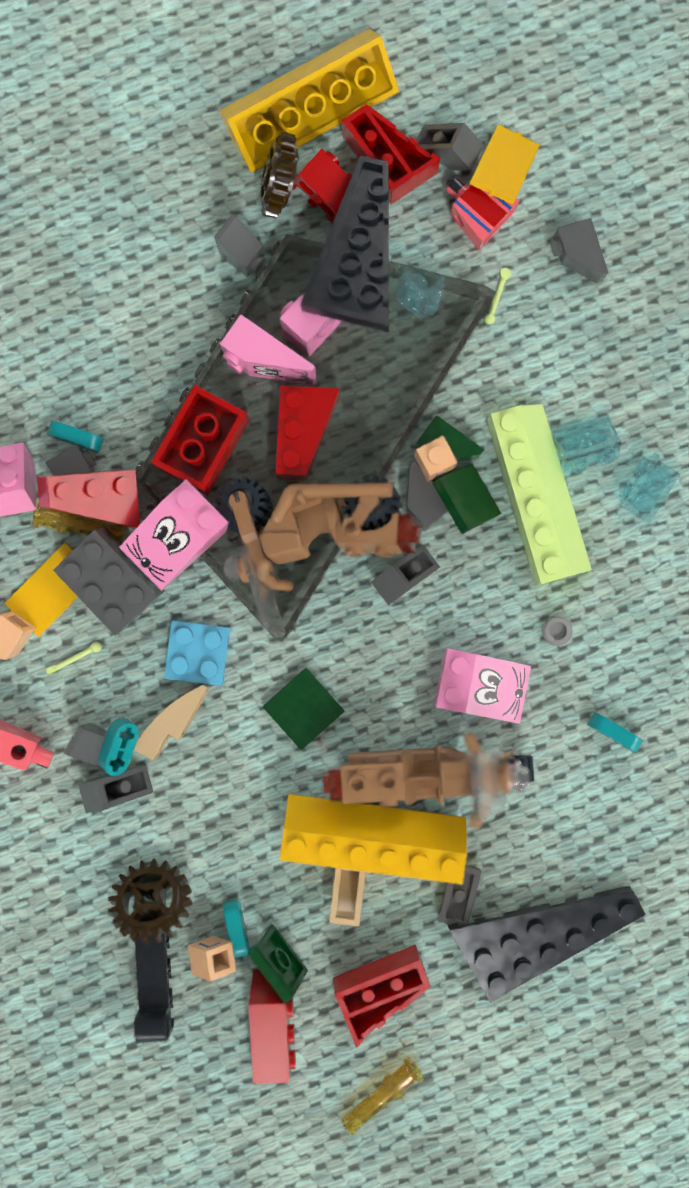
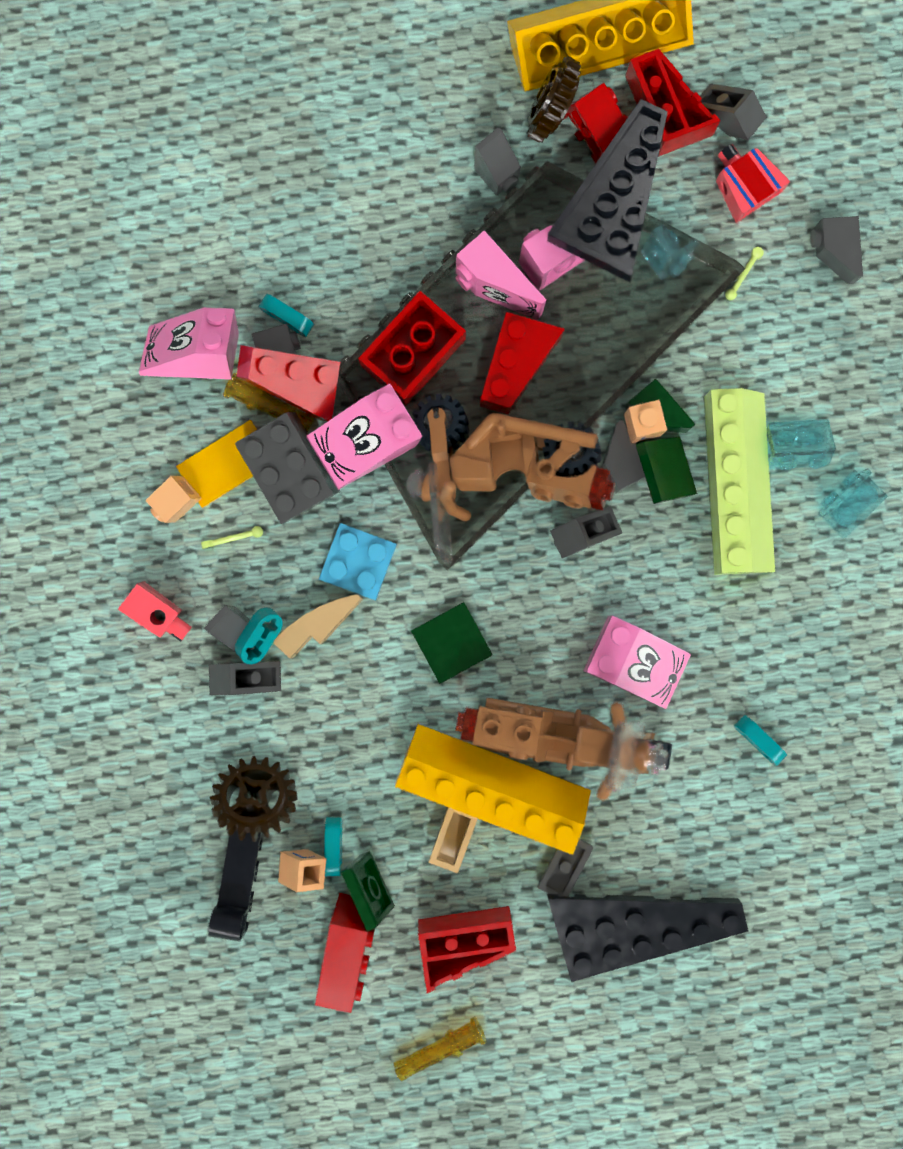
camera: 10 degrees right, 0 degrees up
yellow piece [470,124,540,205] -> none
light grey tile [542,616,572,646] -> none

